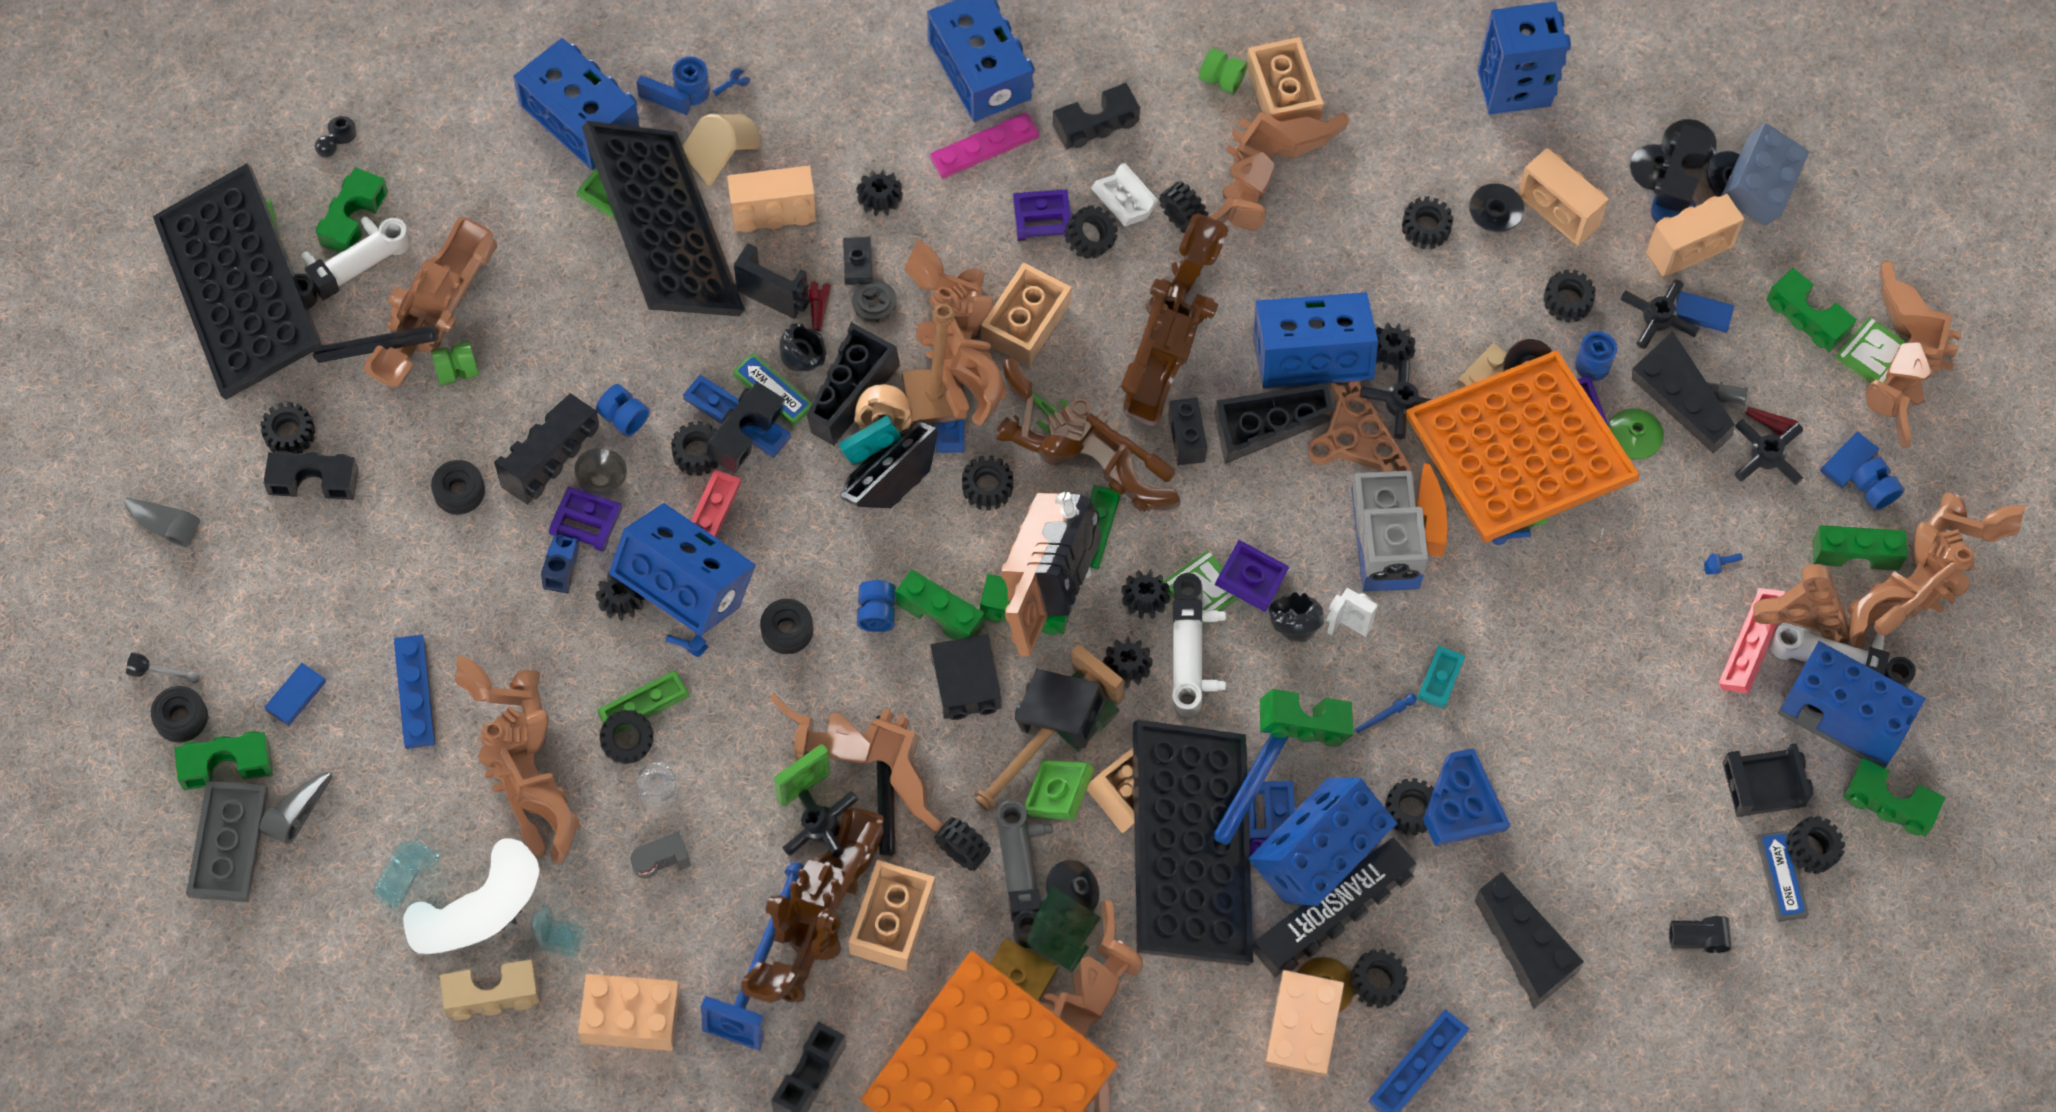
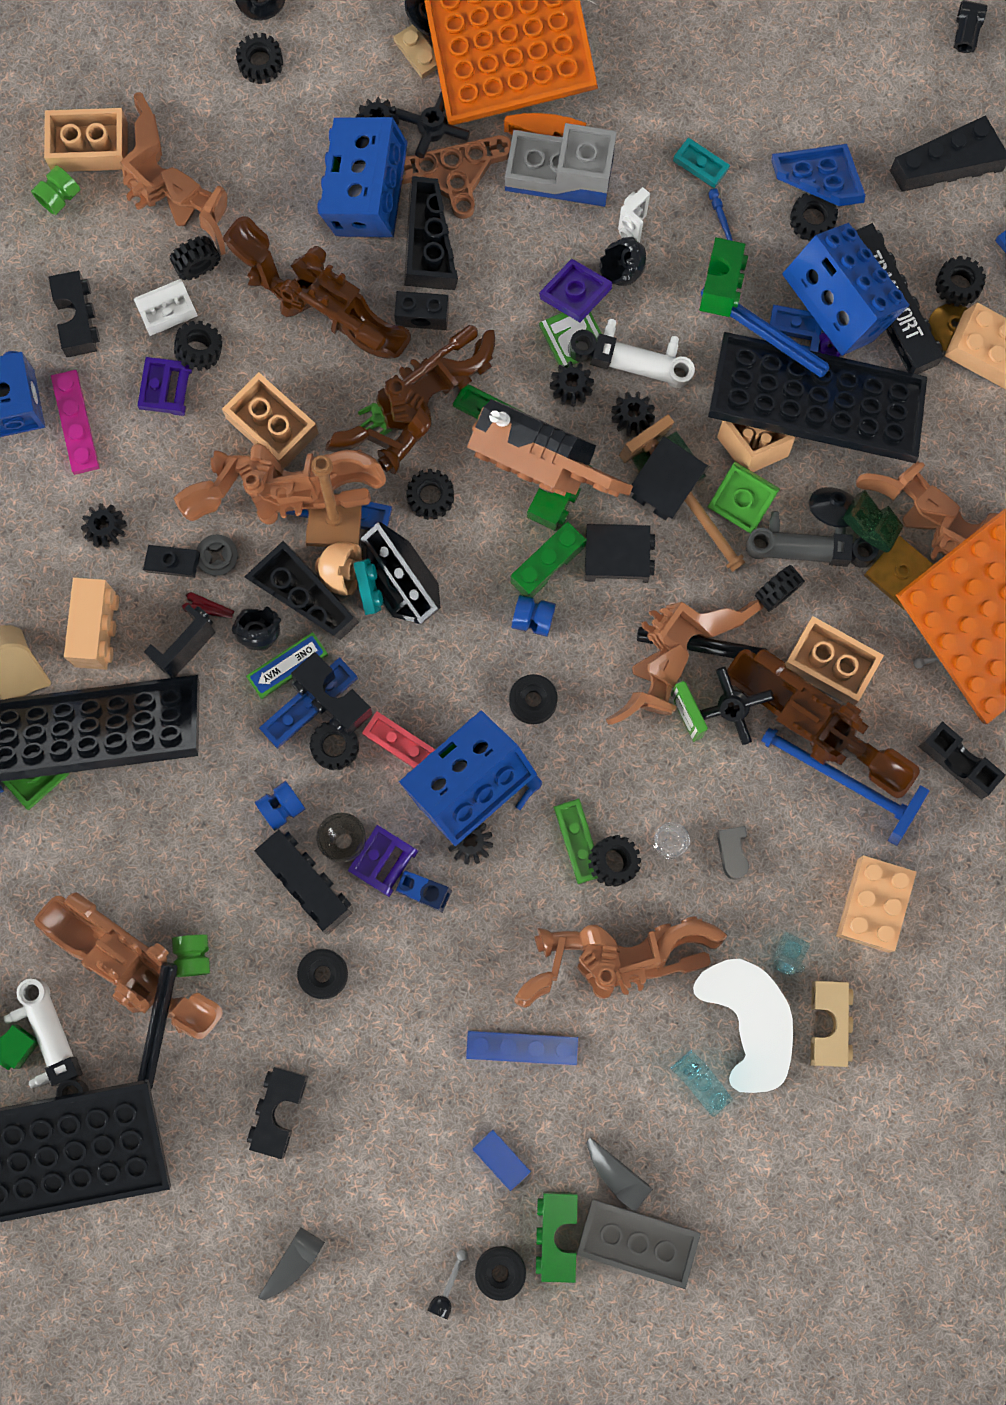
camera: 75 degrees left, 15 degrees up
black tyre [260,402,315,454] -> none

